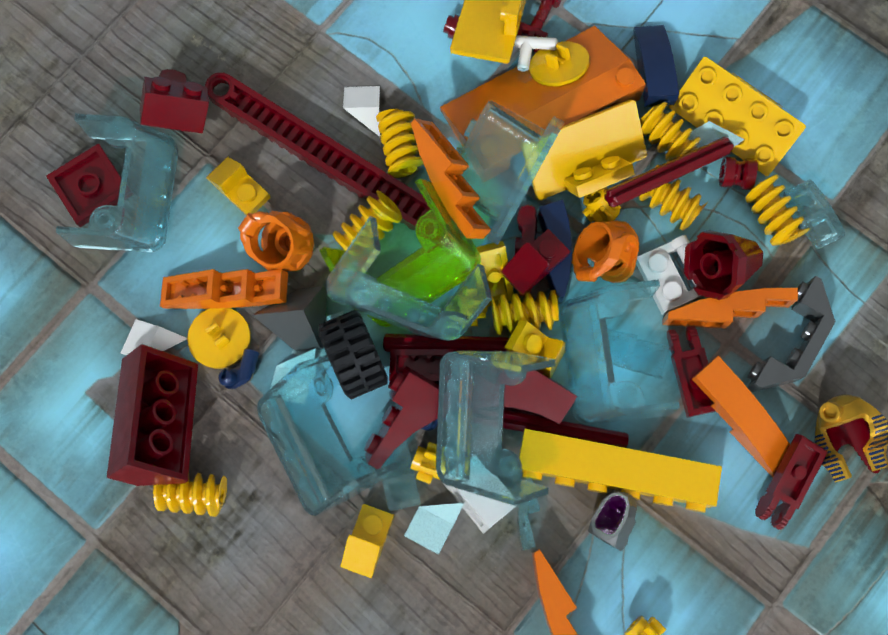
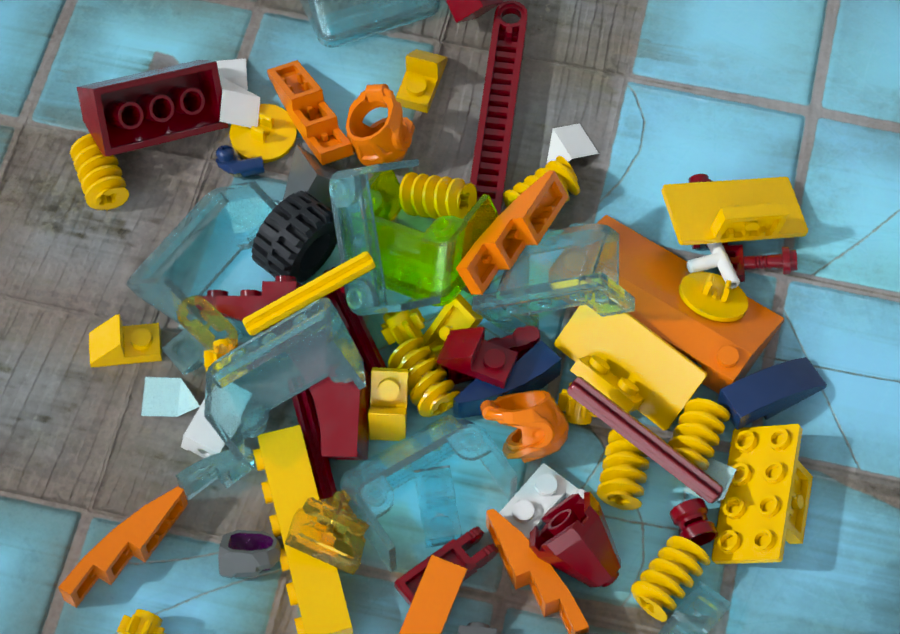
camera: 60 degrees right, 15 degrees down
none -> clear yellow beam [176,296,238,355]
none -> white sticker [219,75,260,128]
none -> yellow axle [242,251,376,336]
none -> clear yellow slope [285,490,369,575]

